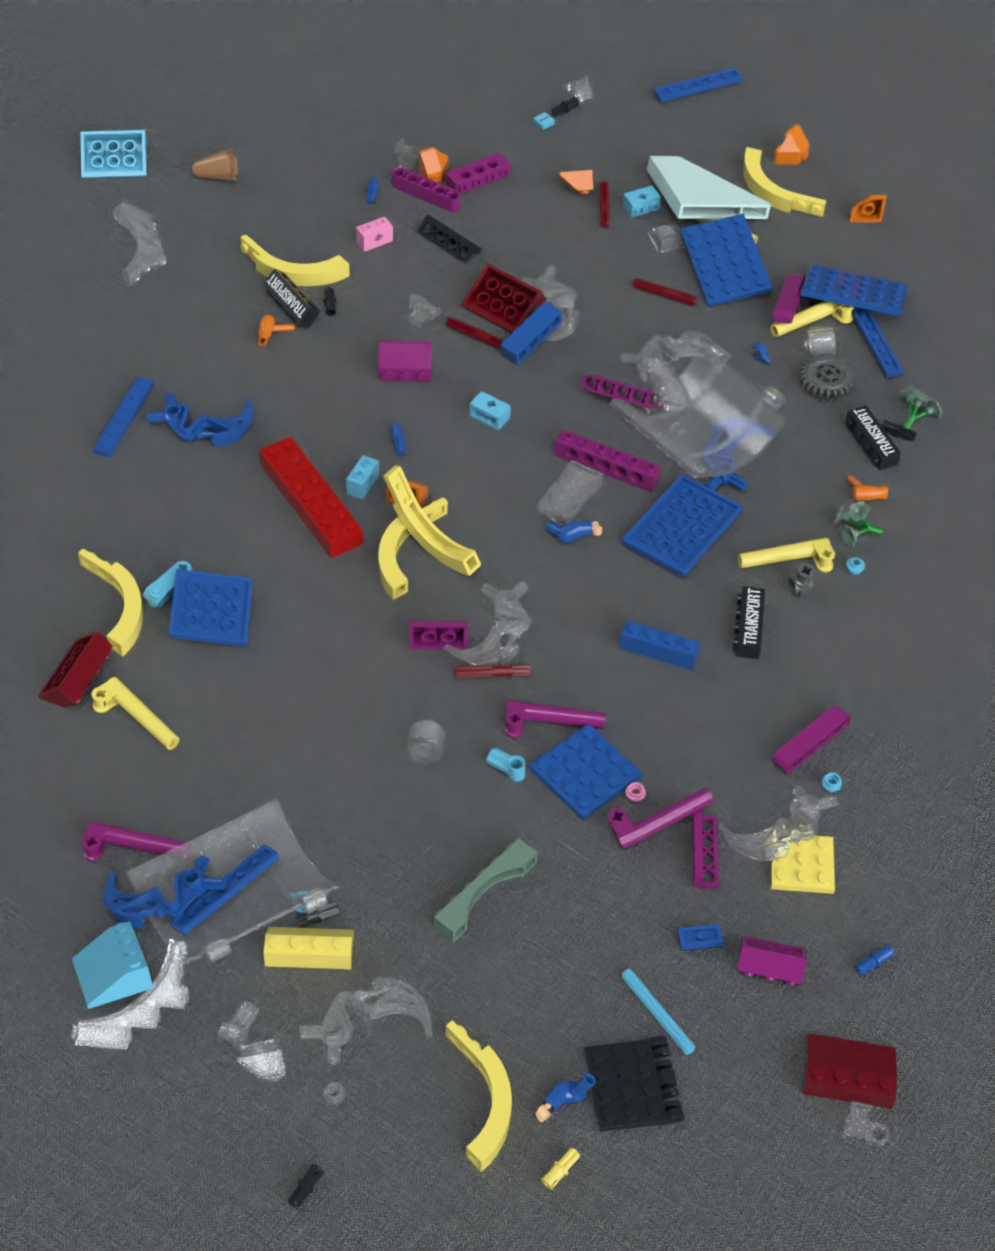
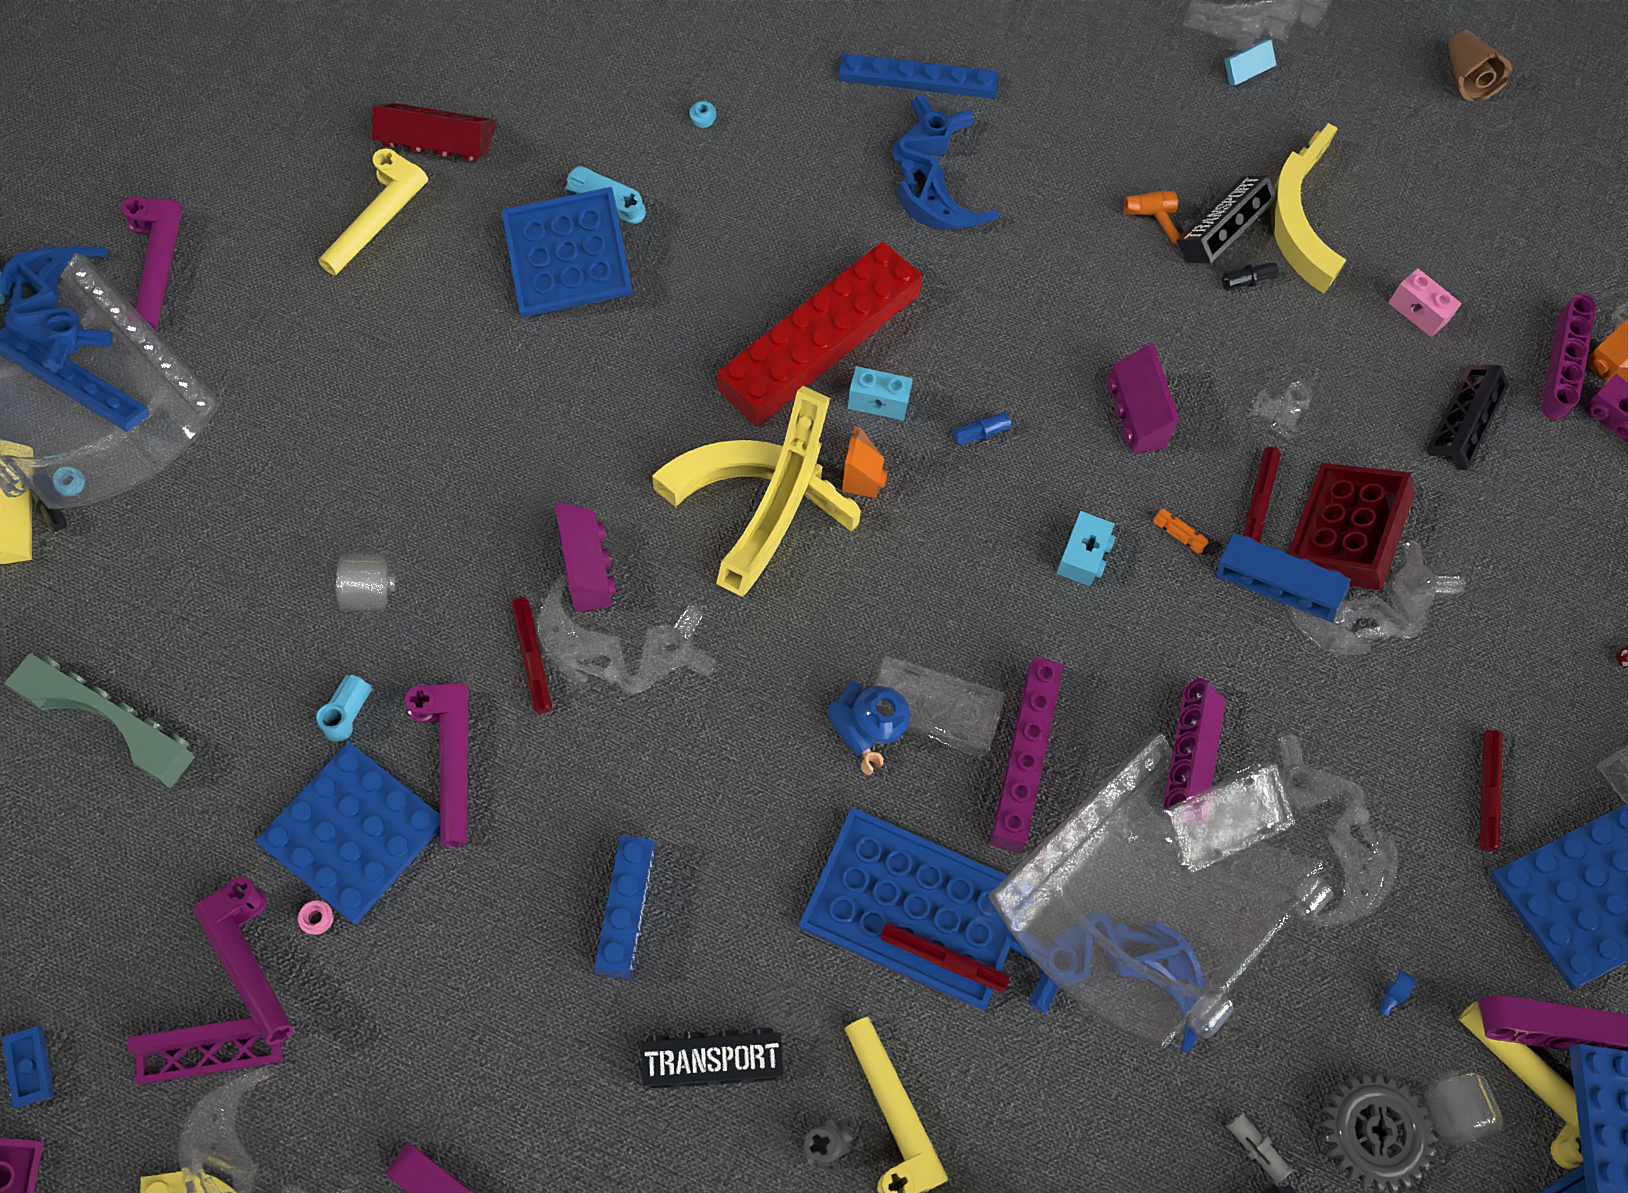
camera: 75 degrees right, 15 degrees up
light yellow arch [78,548,143,657] -> none
blue axle [366,177,379,203] -> none
none -> medium azure plate [689,101,716,128]
none -> blue piece [852,686,910,744]
none -> dark red axle [880,923,1009,992]
none -> orange axle [1153,508,1209,554]
none -> medium azure tile [1224,40,1276,85]
none -> light grey pin [1226,1112,1293,1184]

